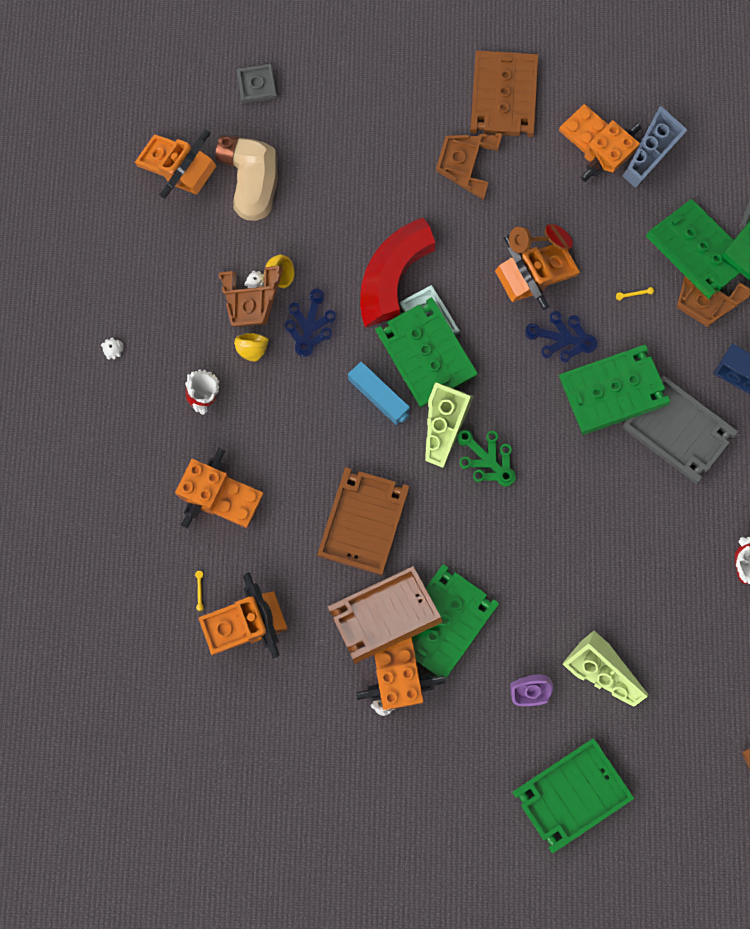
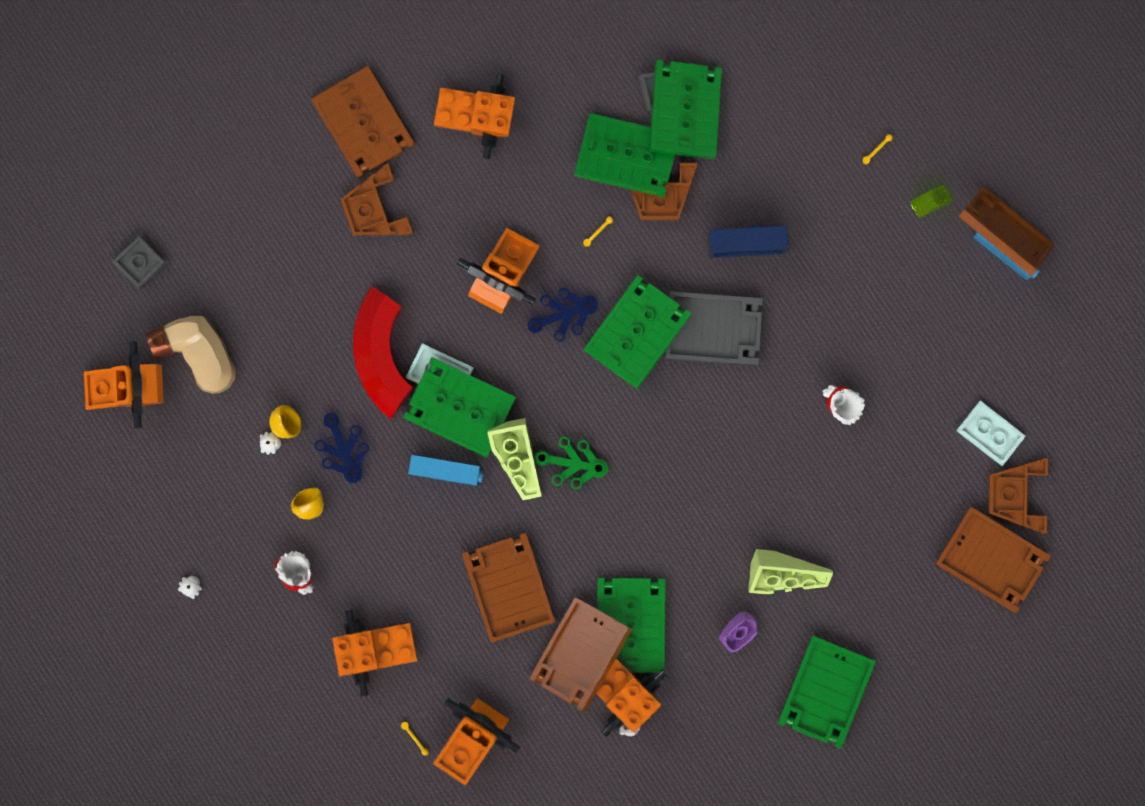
camera: 35 degrees left, 10 degrees up
dark orange wing [218,266,283,327] -> none
dark orange piece [509,224,573,253] -> none
sand blue wedge [622,106,687,188] -> none

